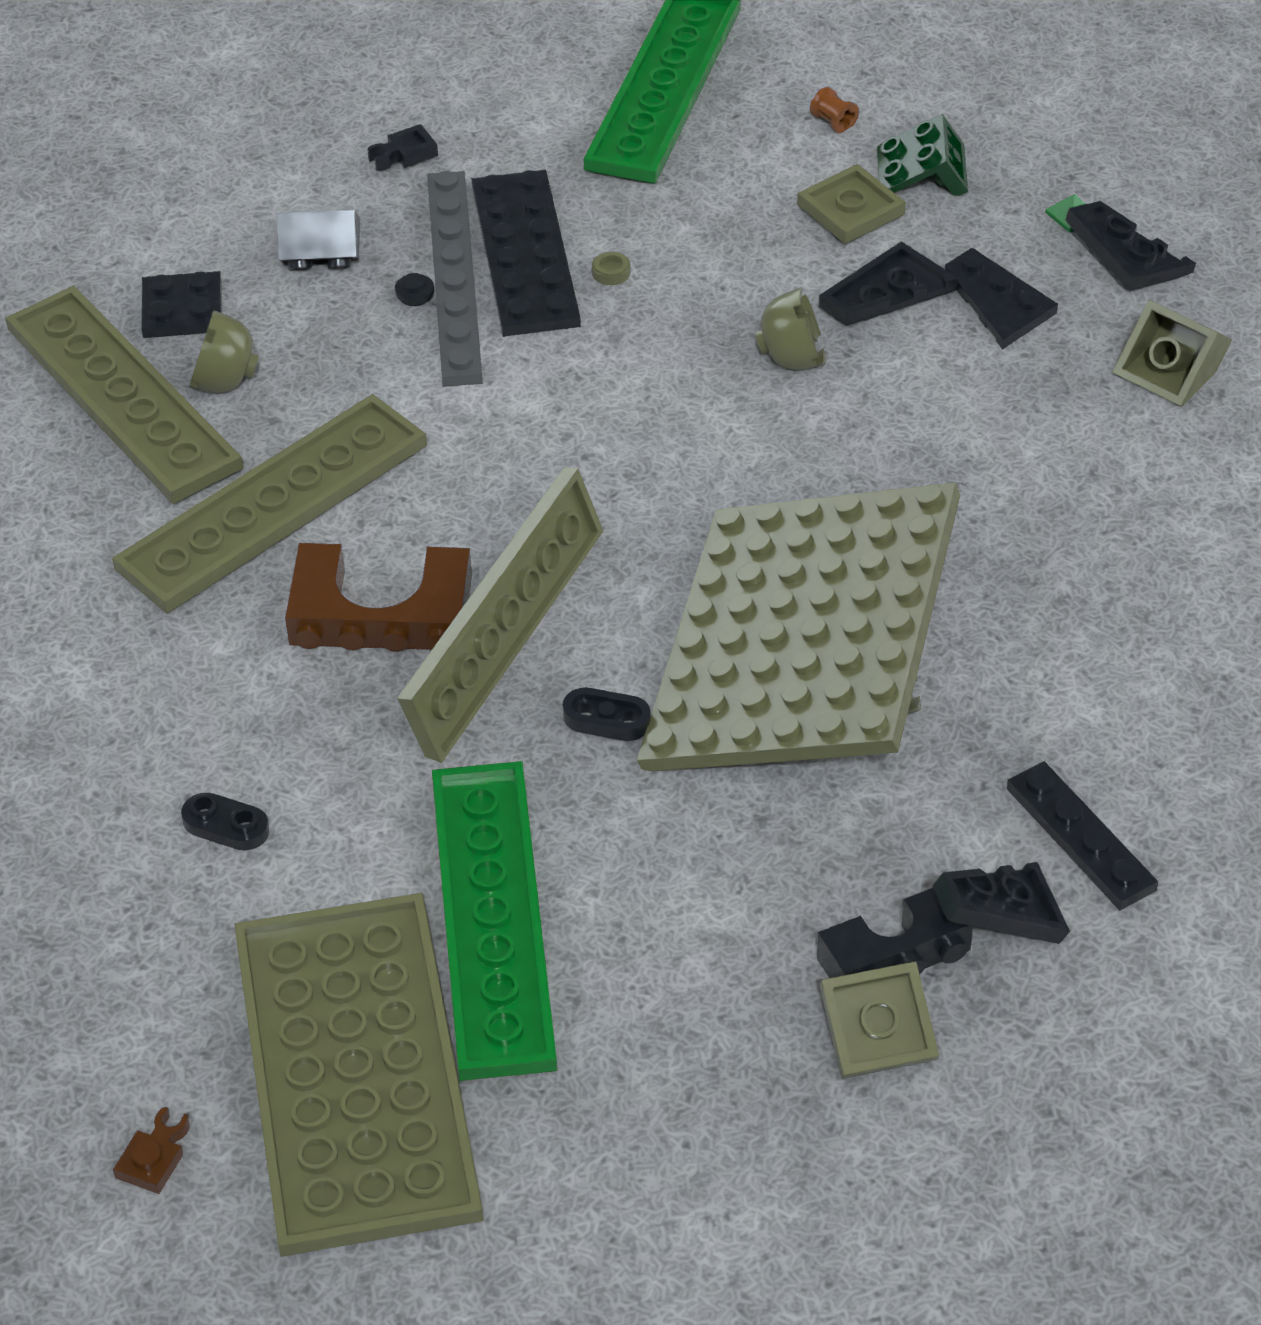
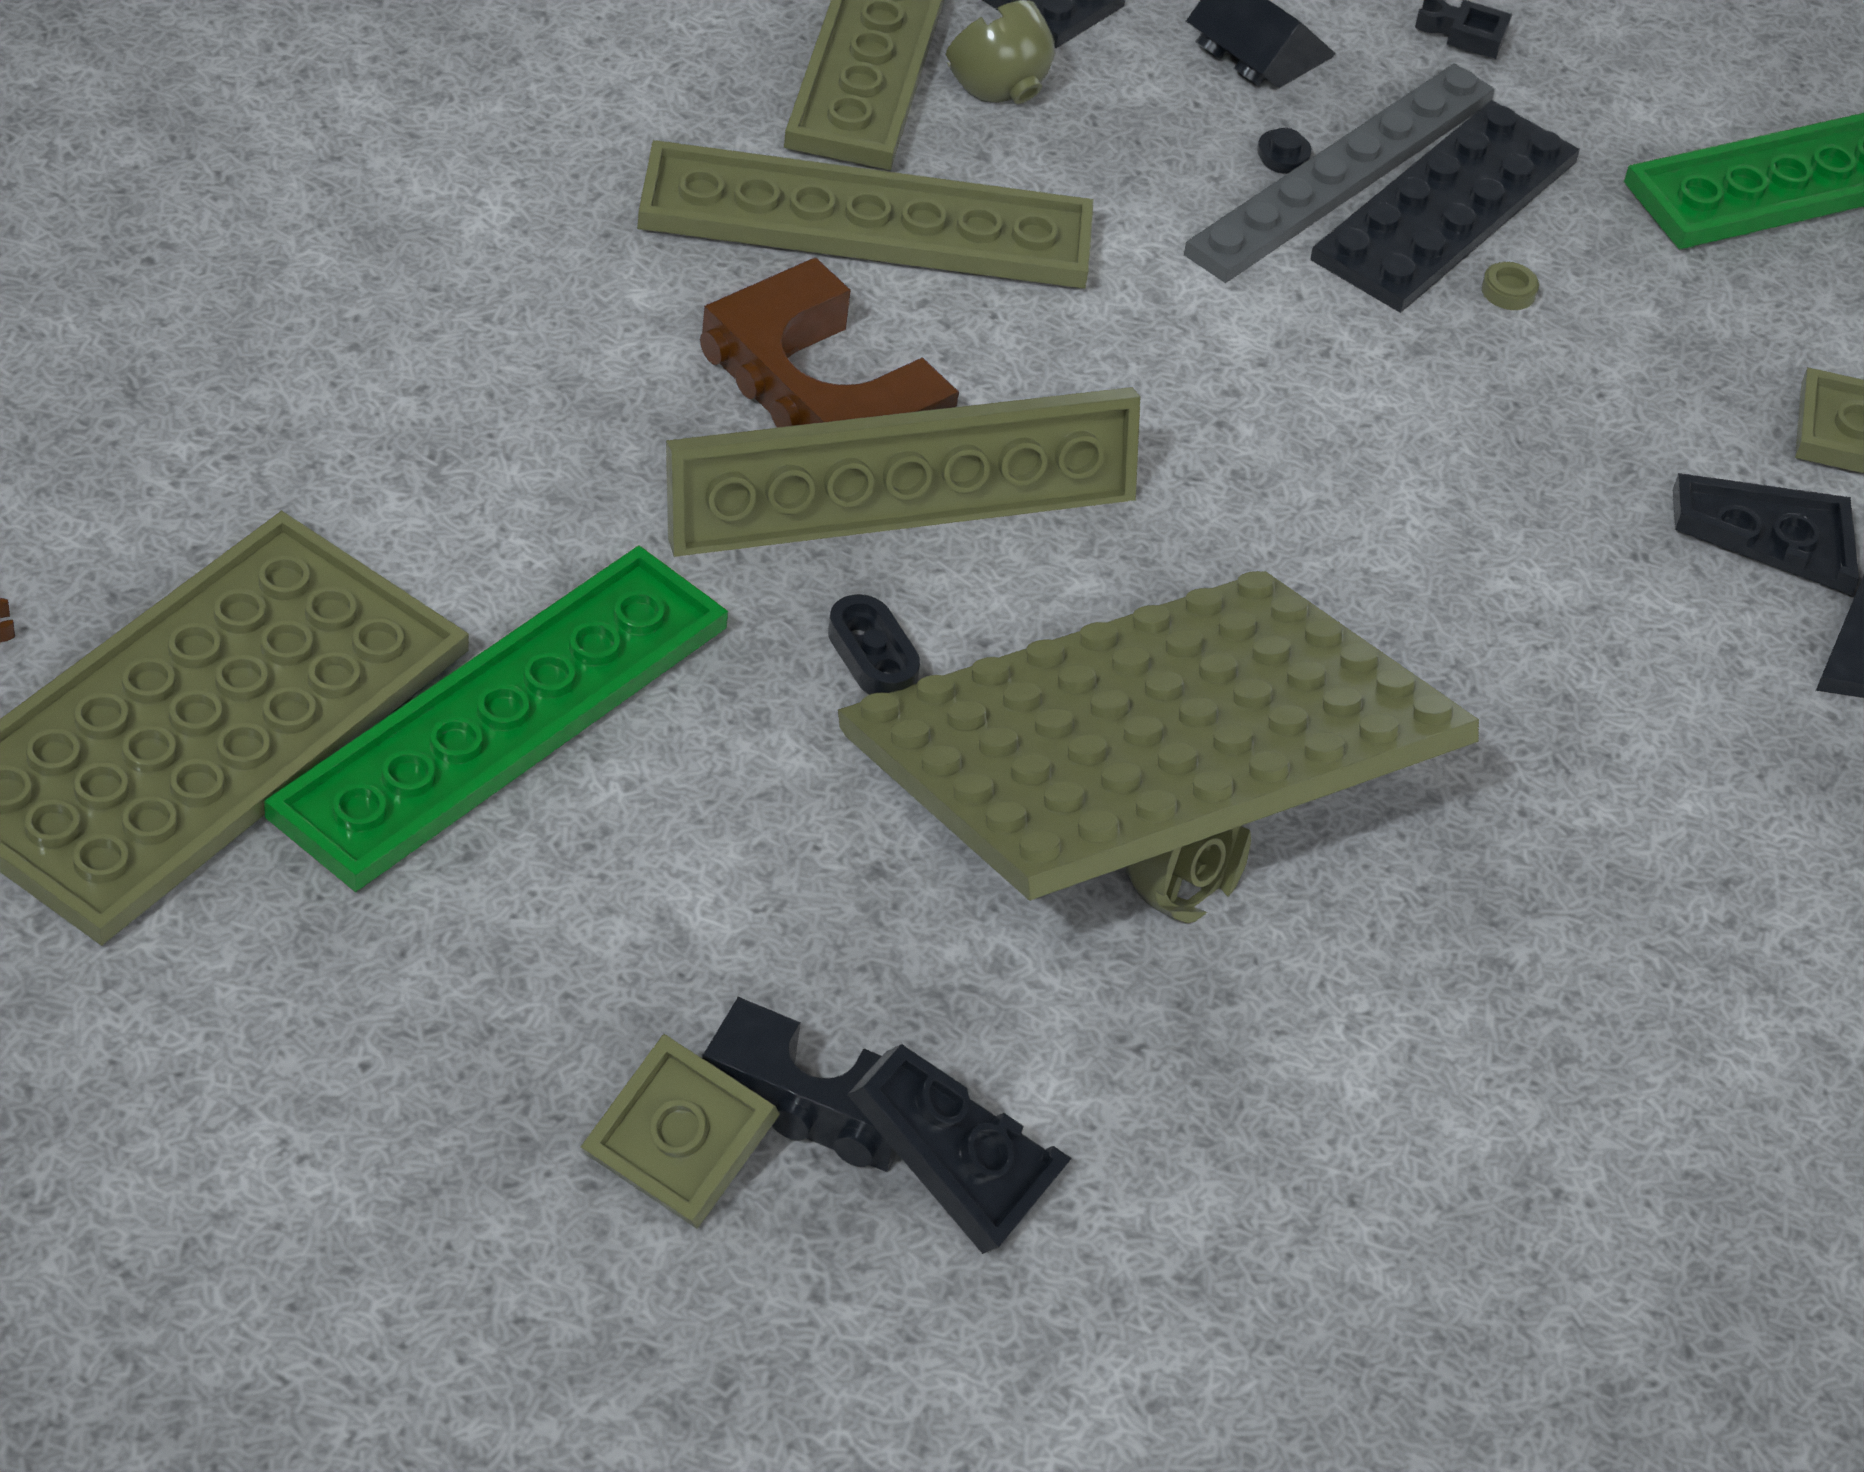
camera: 40 degrees right, 0 degrees up
black plate [181,792,269,851] -> none
olive cylinder [756,287,826,371] -> none
black plate [1007,761,1158,911] -> none

